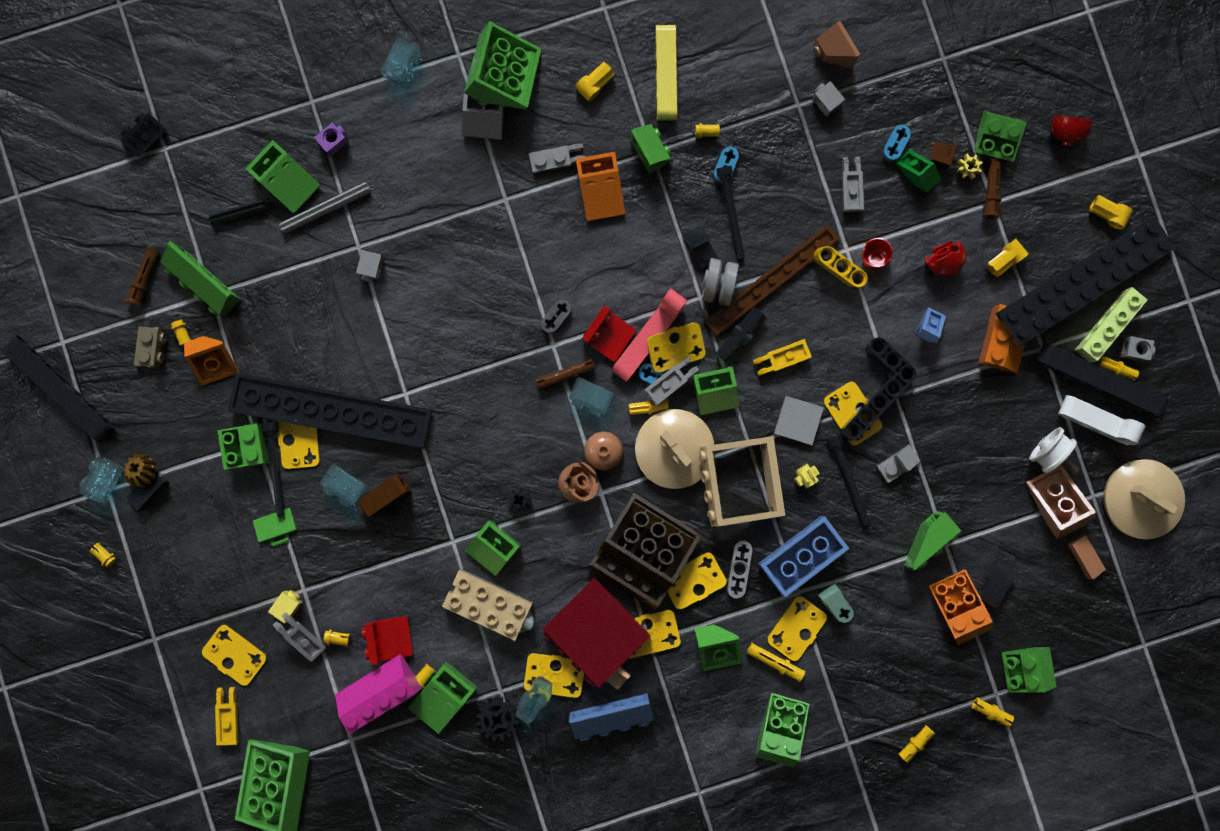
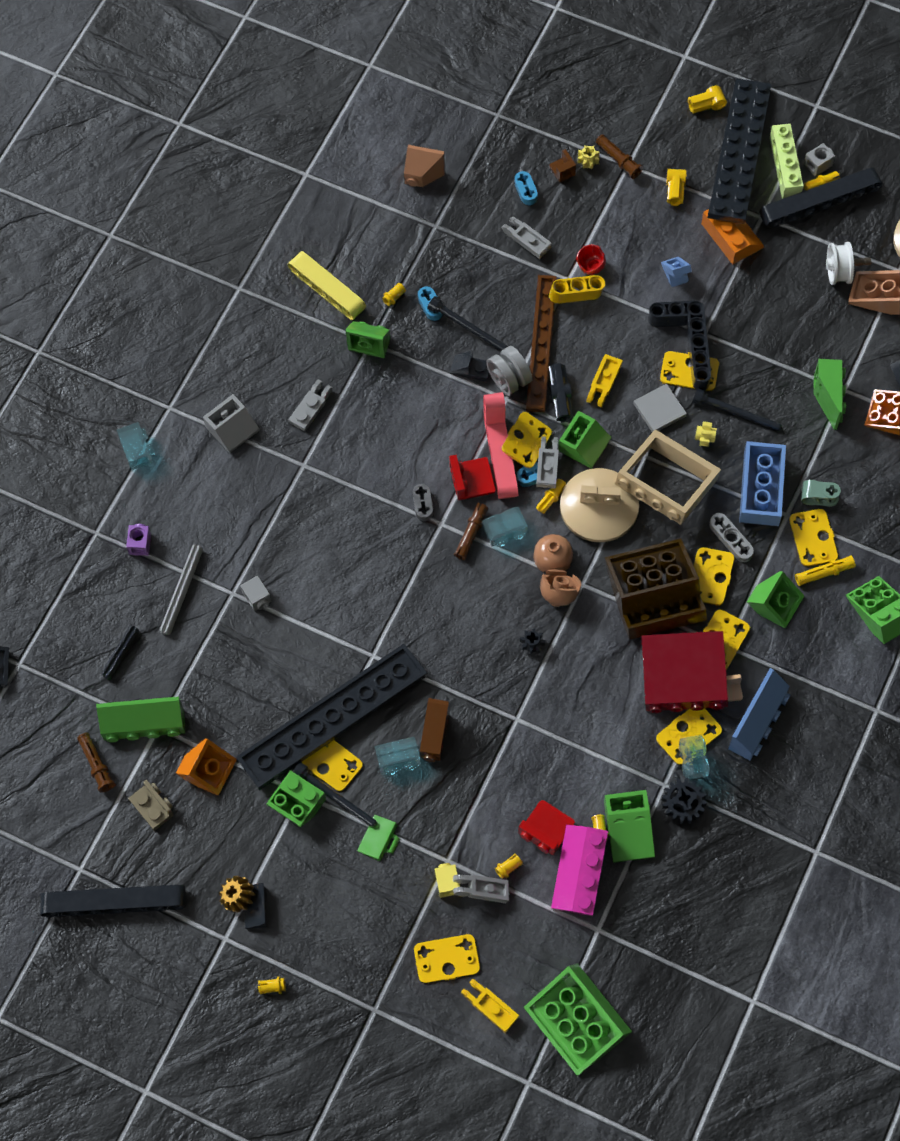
camera: 40 degrees left, 20 degrees down
clear light blue brick [79,457,124,503] -> none
yellow pin [170,320,191,346] -> none
bright green slope [245,140,321,213] -> none
tan piece [442,568,534,641] -> none
bright green slope [464,21,541,110] -> none
bright green slope [465,520,521,576] -> none
yellow piece [575,62,615,102] -> none
orange slope [576,152,626,222] -> none
light grey brick [812,81,845,117] -> none
light grey slope [876,445,920,483] -> none
green slope [895,149,941,192] -> none
red cylinder [925,240,966,277] -> none
bright green slope [975,111,1027,162] -> none
red cylinder [1051,115,1093,146] -> none
white beam [1058,395,1146,445] -> none

